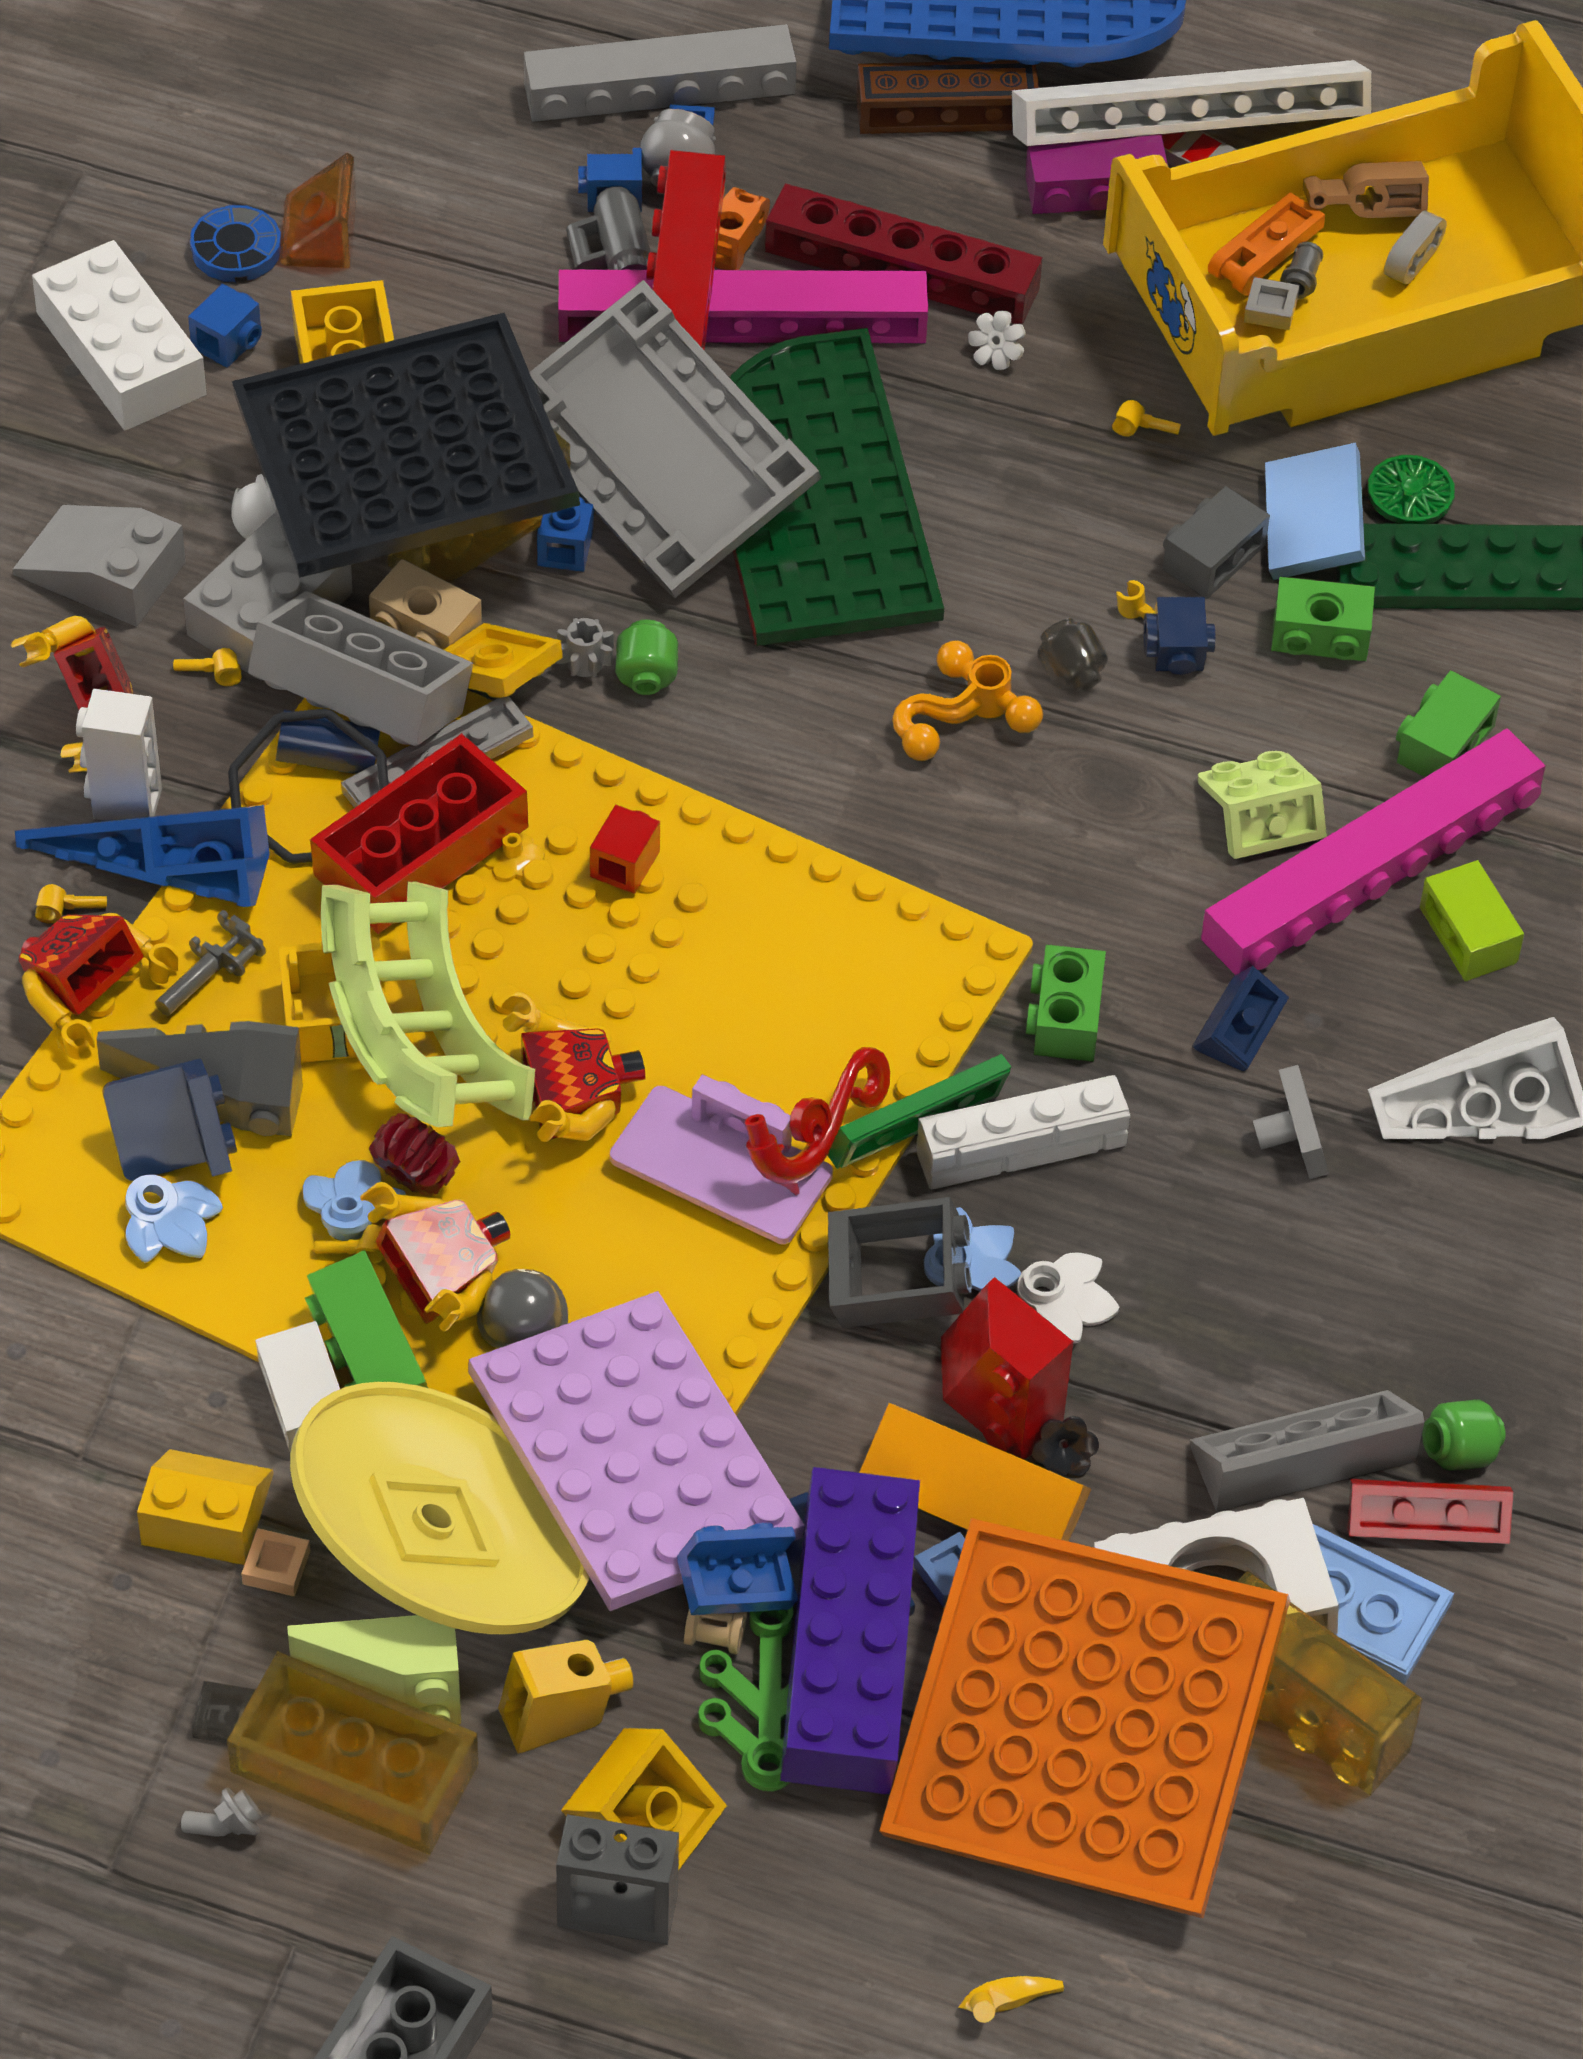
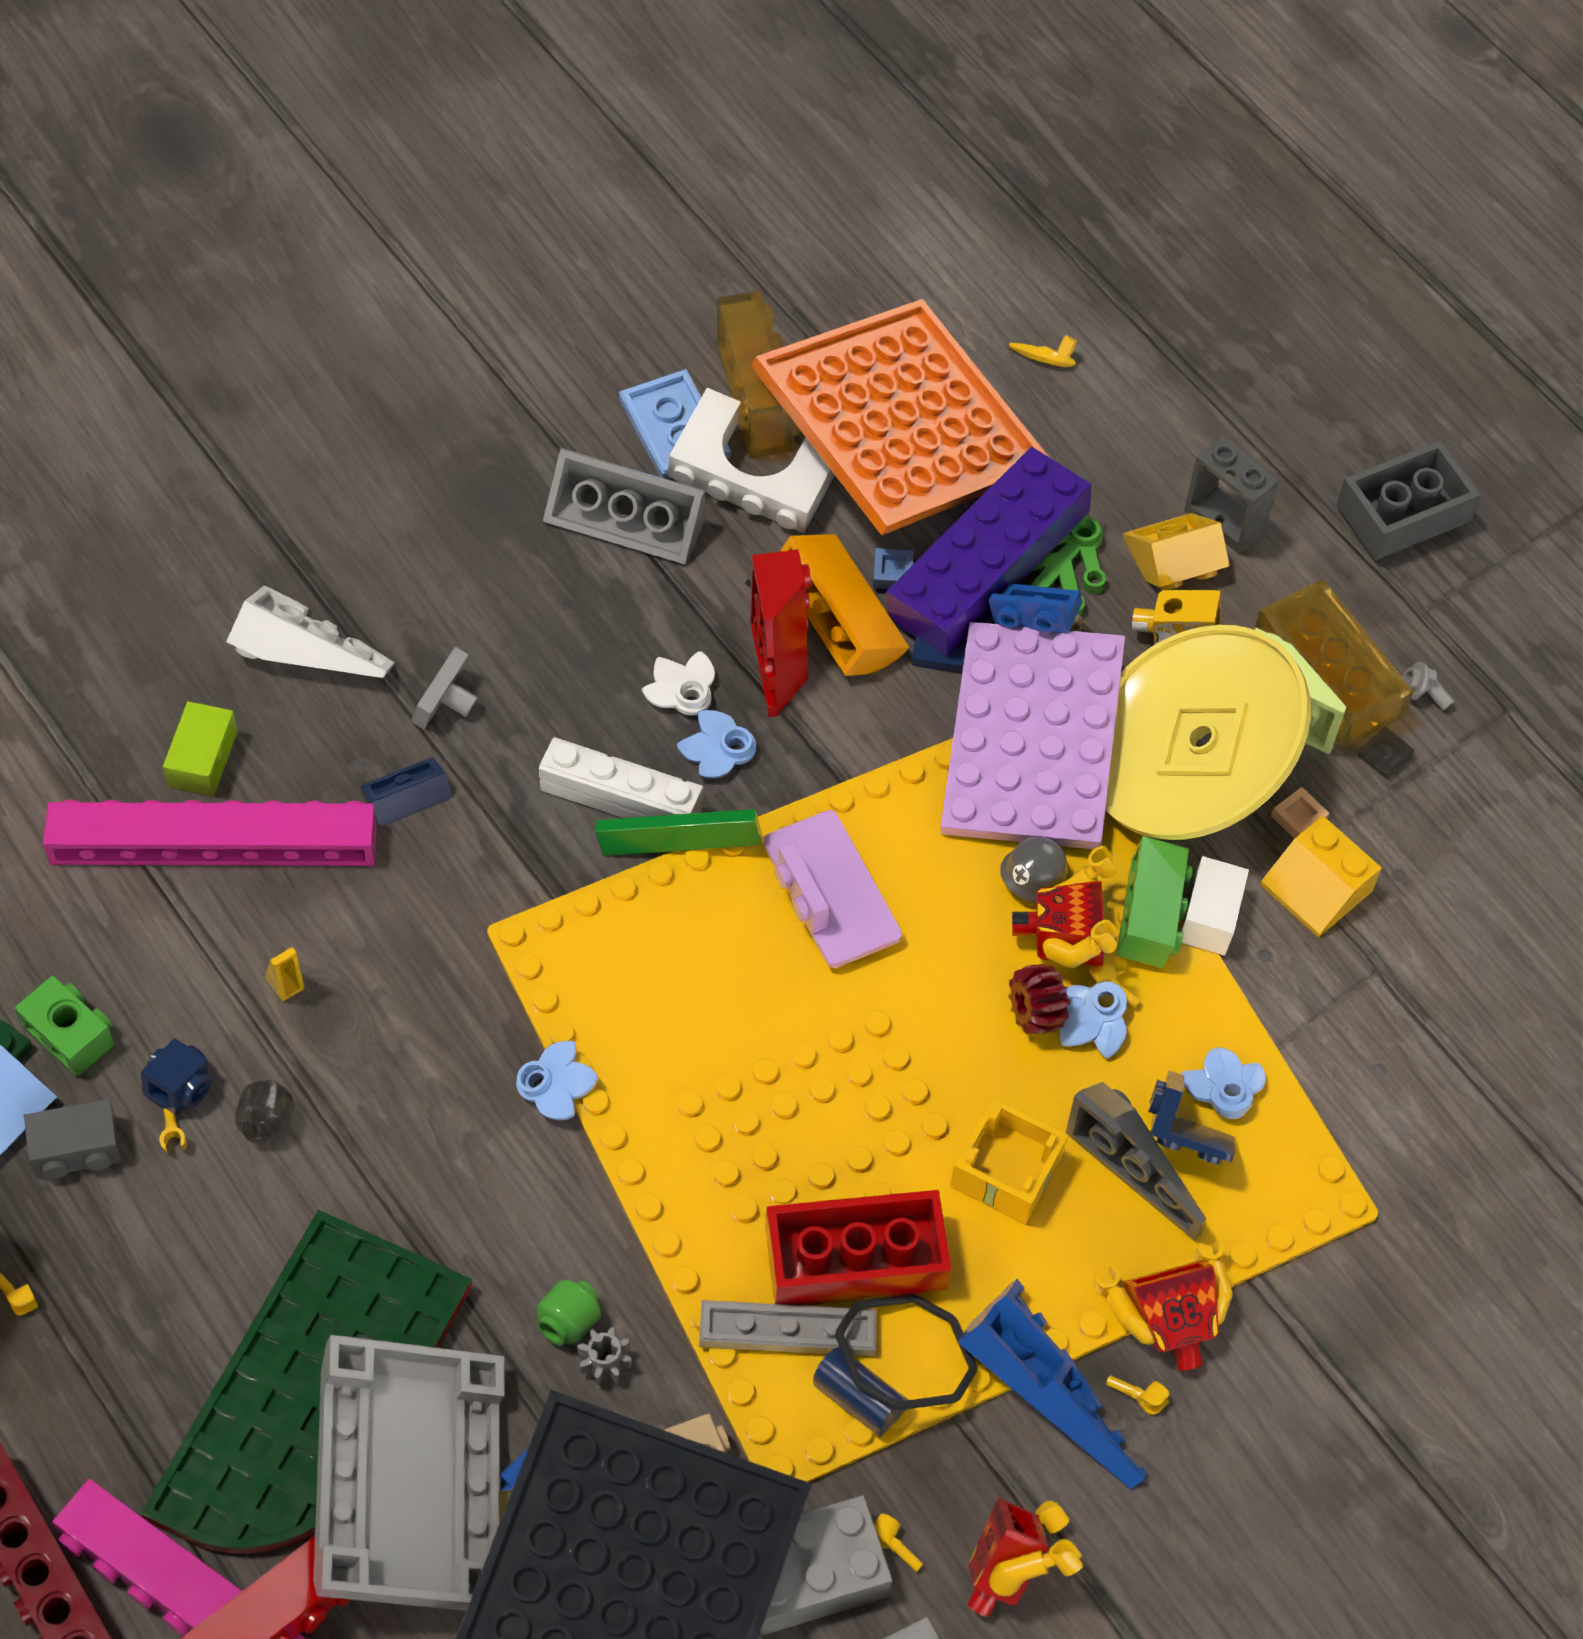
camera: 145 degrees left, 5 degrees up
white brick [76,688,162,821] -> none
dark grey piece [155,910,266,1016] -> none
light grey brick [248,591,473,746] -> none
yellowish green fence [321,882,535,1127] -> none
yellow plate [444,623,563,698] -> none
torso [501,992,646,1142] -> none
red brick [590,804,660,894] -> none
red plant [745,1047,891,1195] -> none
dark grey window [828,1197,972,1328] -> none
light orange piece [892,640,1043,761] -> none
white plant [968,311,1026,370] -> none
bright green brick [1026,945,1106,1061] -> none
yellowish green bracket [1197,751,1327,859] -> none
plate [1347,1479,1513,1544] -> none
bright green brick [1396,670,1501,777] -> none
bright green head [1422,1400,1505,1471] -> none
none -> yellow piece [265,947,305,1002]
none -> light blue plate [516,1041,599,1120]

